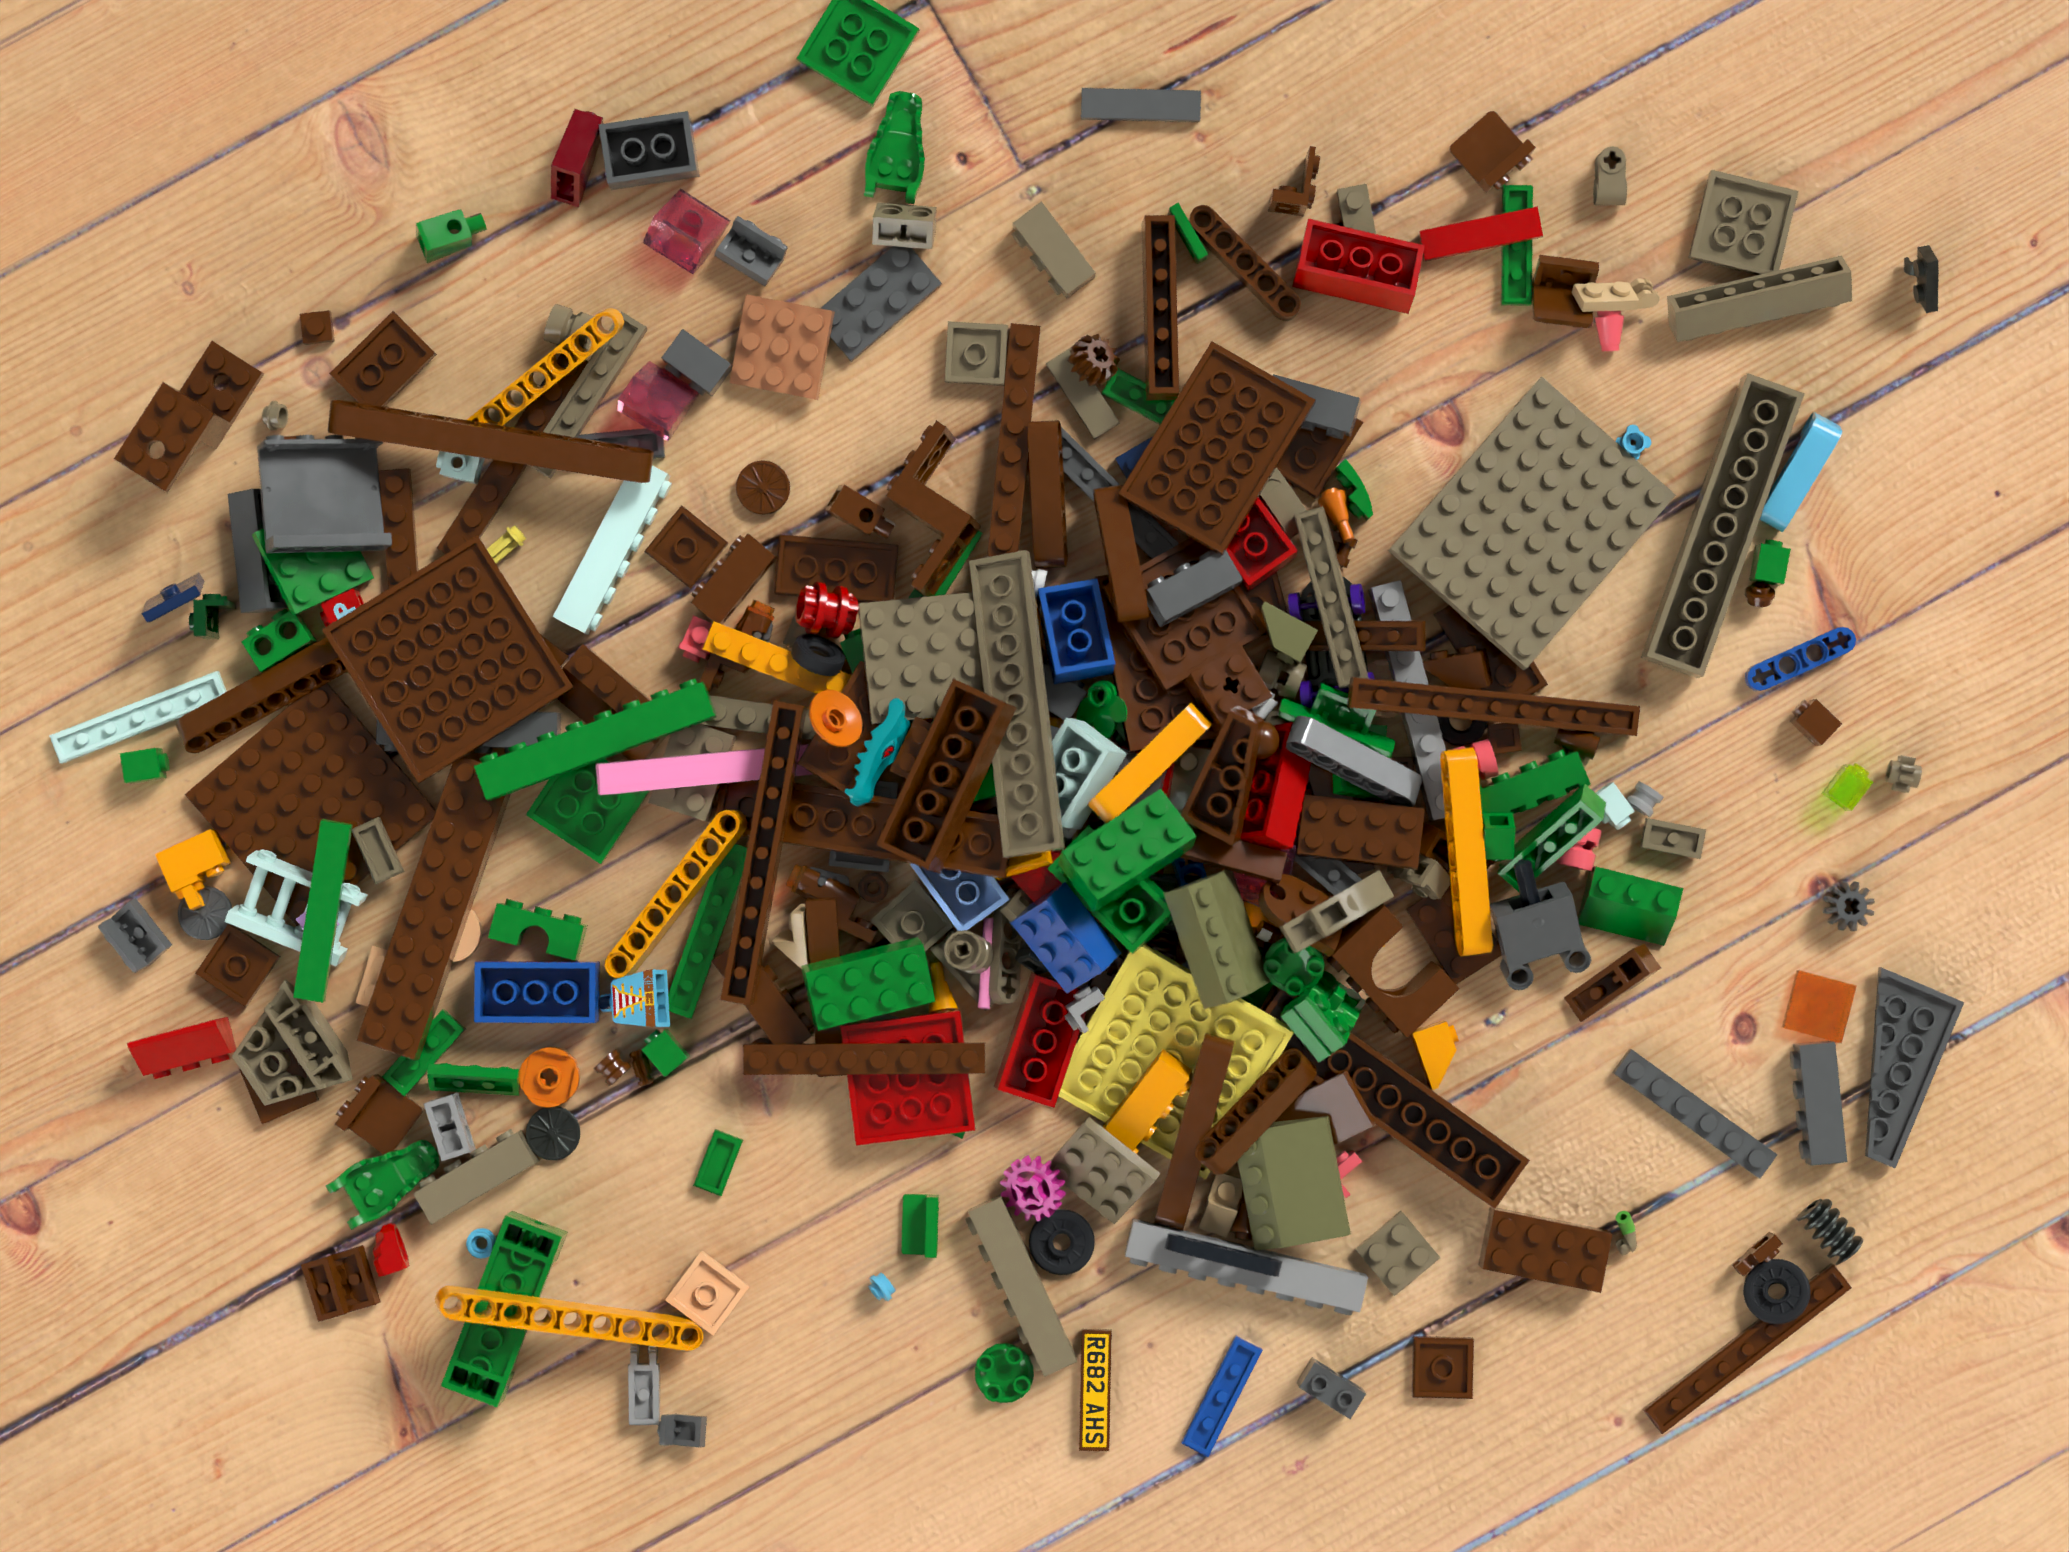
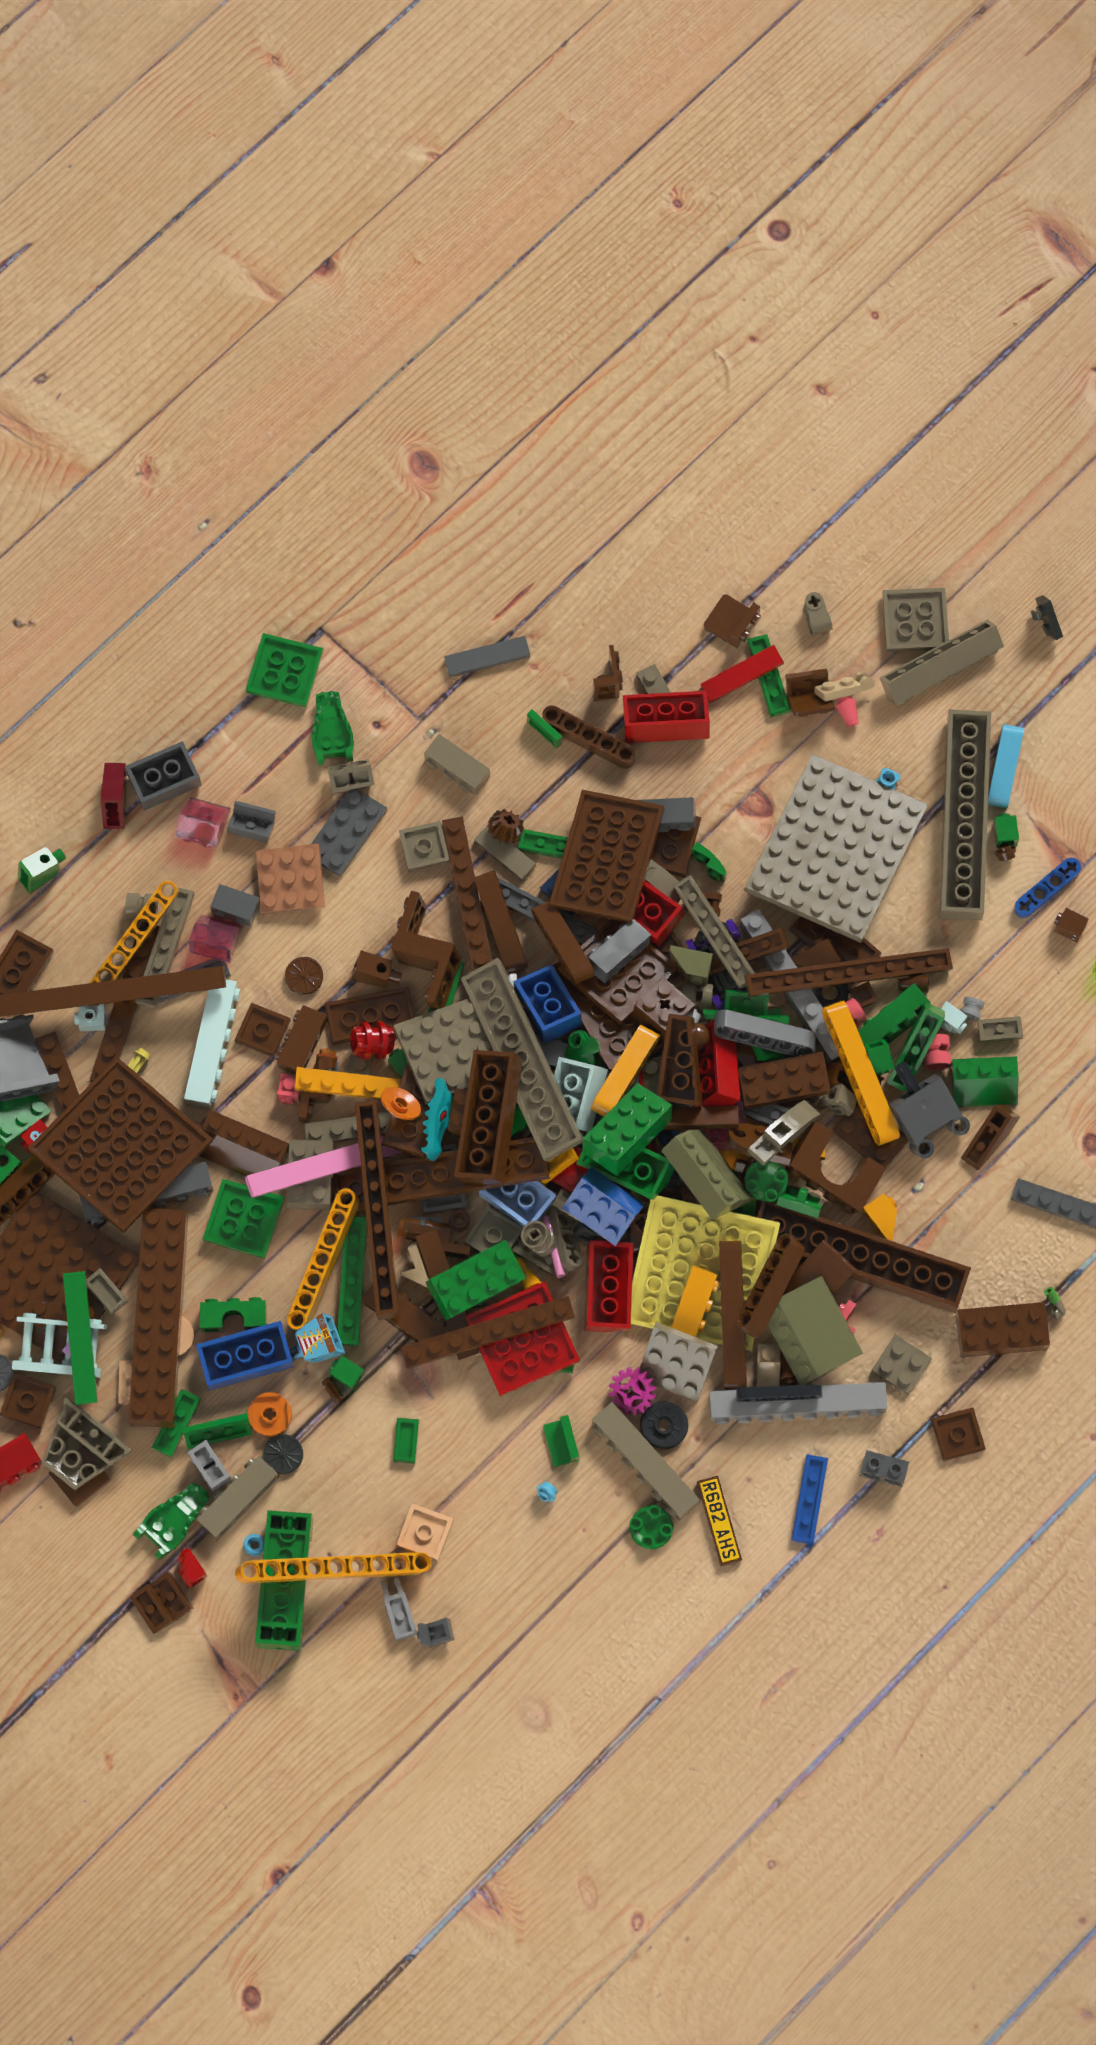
camera: 15 degrees left, 15 degrees down
reddish brown bracket [335,1074,423,1154] -> none
green brick [474,679,717,801] -> none
reddish brown wheel [593,1049,632,1086] -> none
black tyre [791,634,846,676] -> none
light grey bracket [1064,986,1105,1033] -> none
reddish brown brick [1141,215,1179,400] -> none
green brick [1280,988,1350,1062] -> none
orange cone [1318,487,1355,543] -> none

